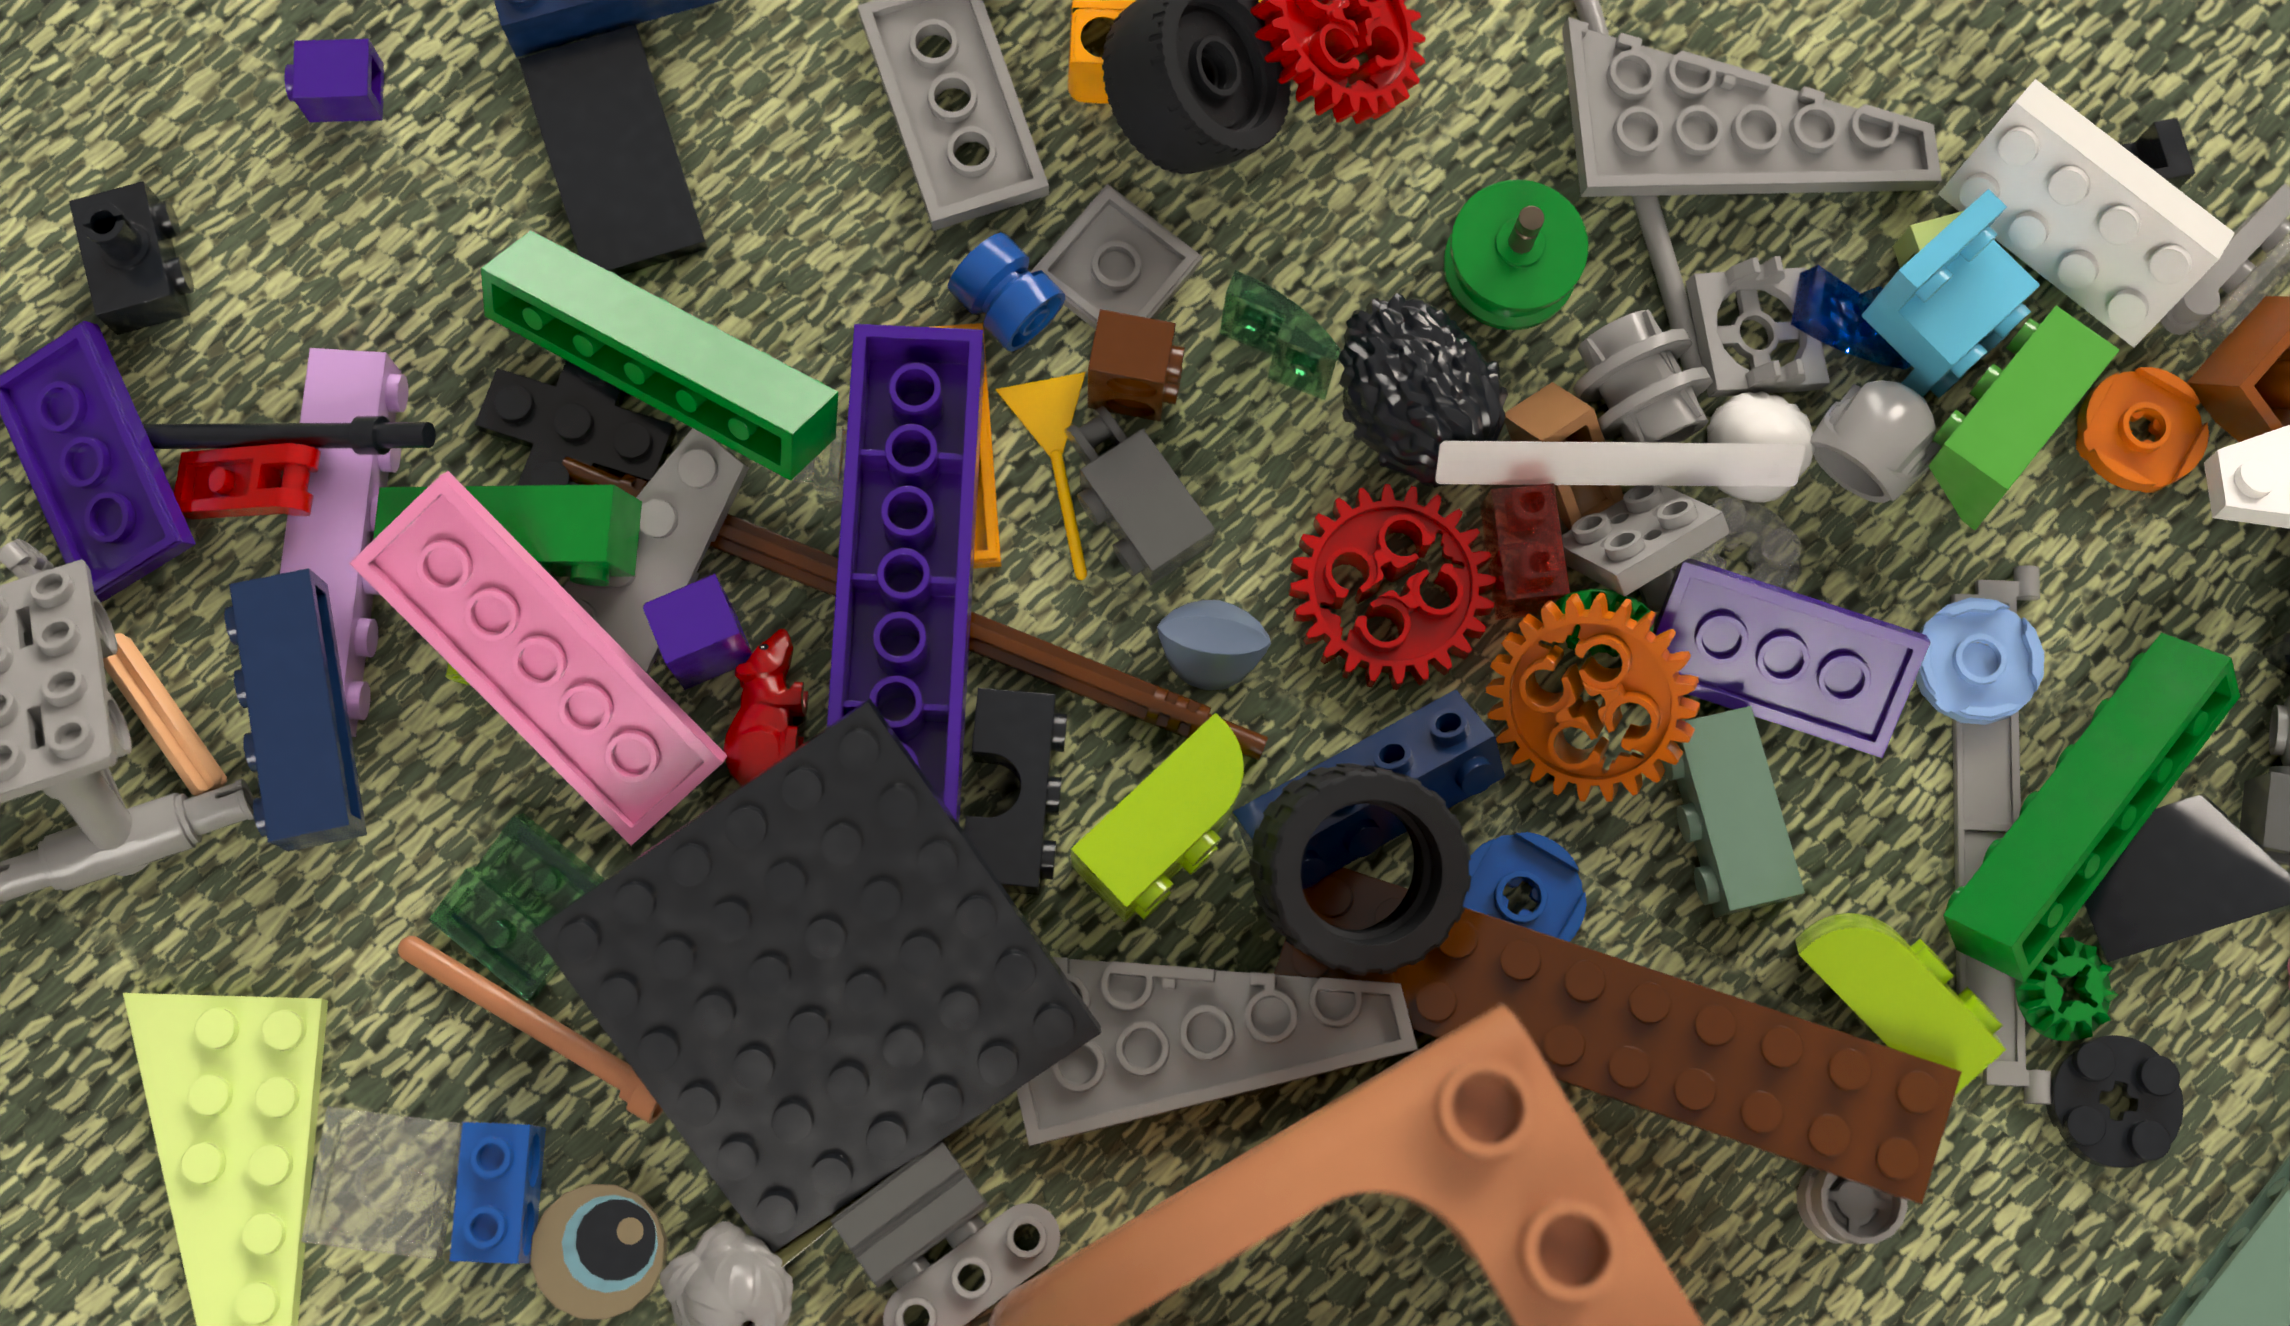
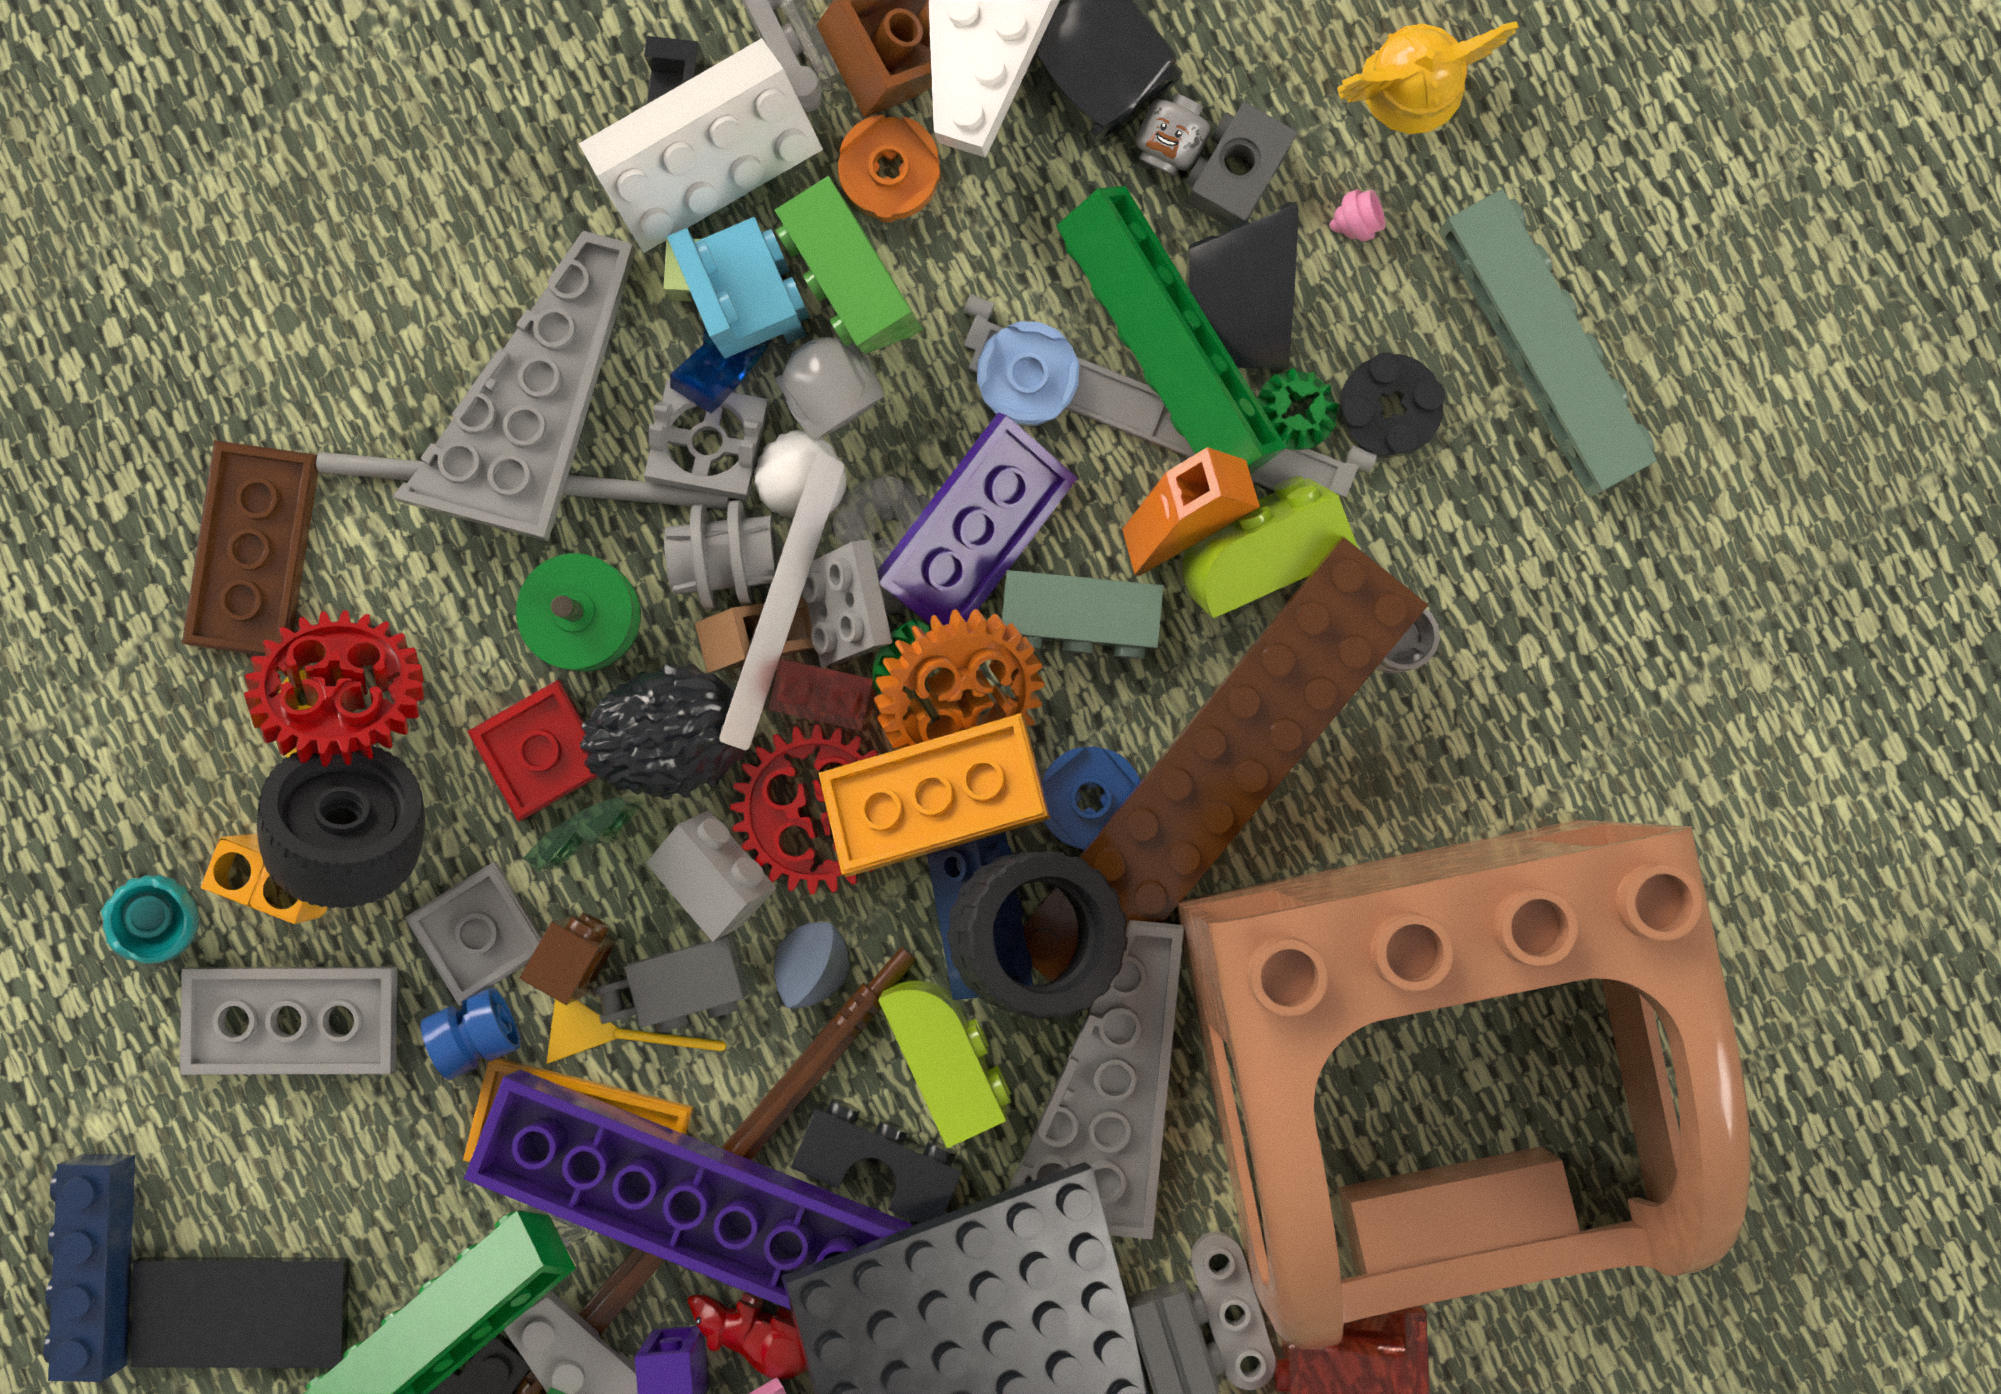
camera: 65 degrees left, 10 degrees up
none -> red plate [467,680,599,822]
none -> light grey brick [646,810,776,942]
none -> light orange tile [819,713,1051,877]
none -> orange slope [1122,447,1260,576]

